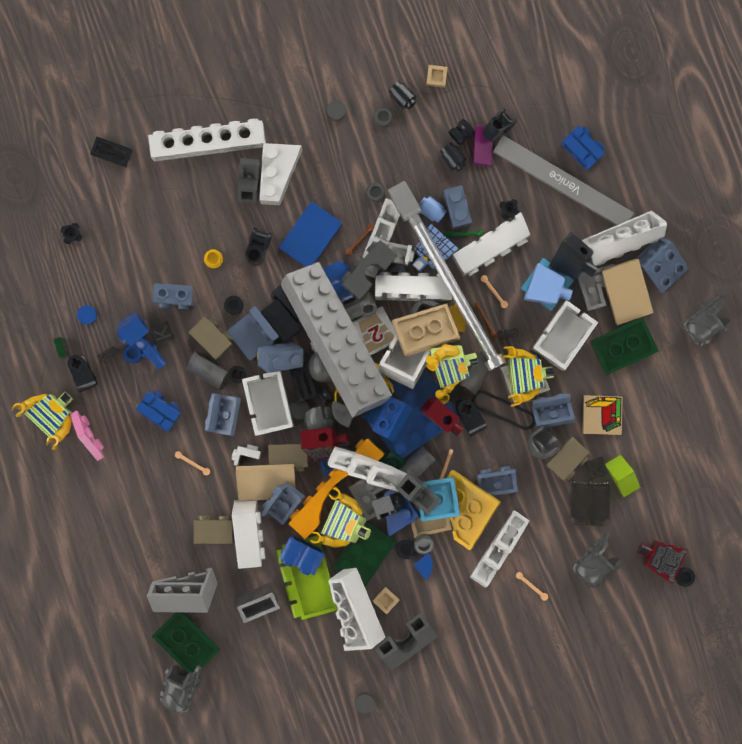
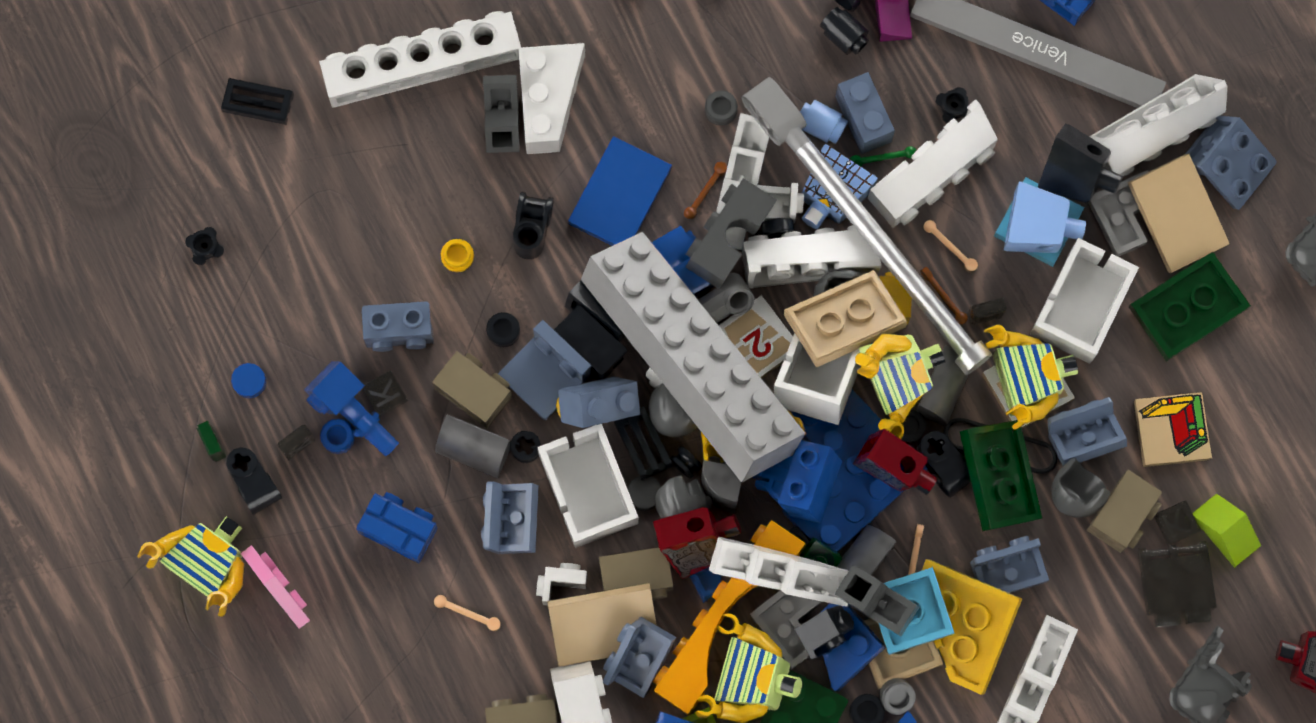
camera: 10 degrees left, 10 degrees down
none -> dark green plate [959,420,1043,532]

